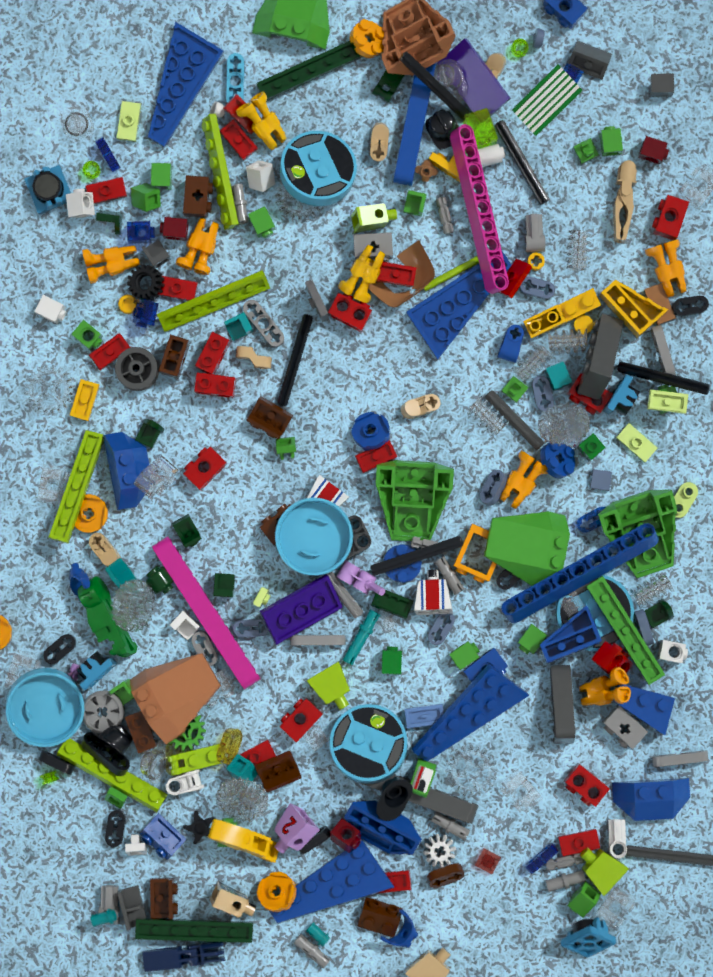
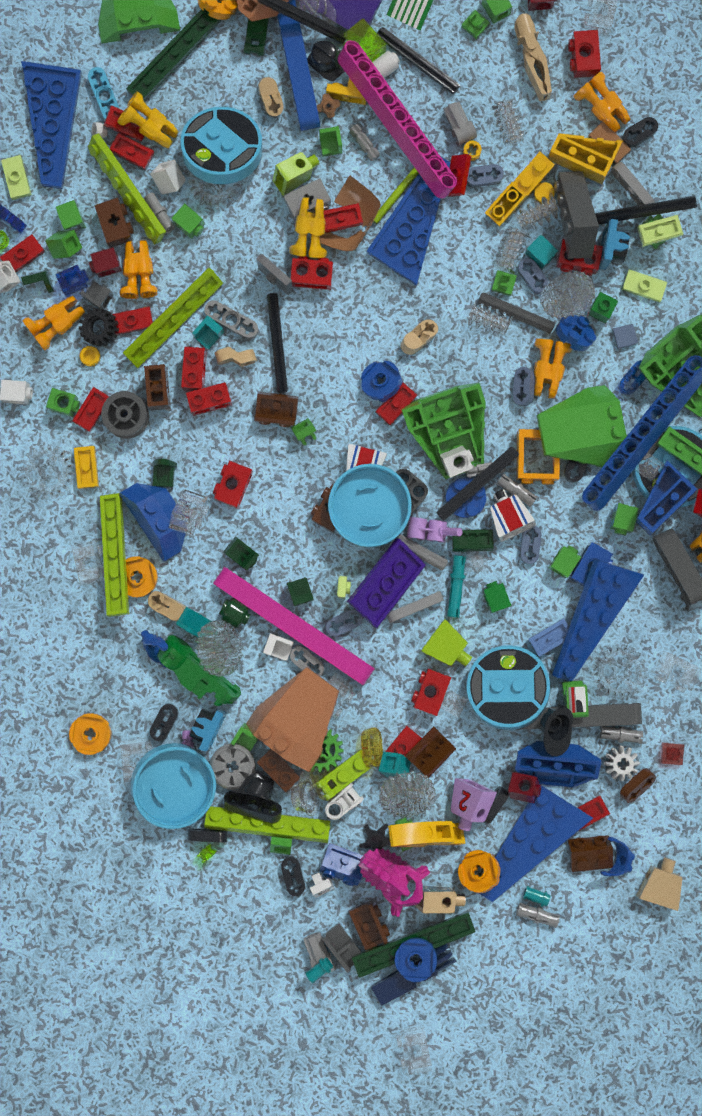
camera: 25 degrees left, 0 degrees up
clear blue brick [132,299,159,329] -> none
blue piece [497,325,524,363] -> none
none -> dark pink piece [358,848,430,917]
none -> blue plate [395,938,437,982]
none -> white brick [440,446,474,478]

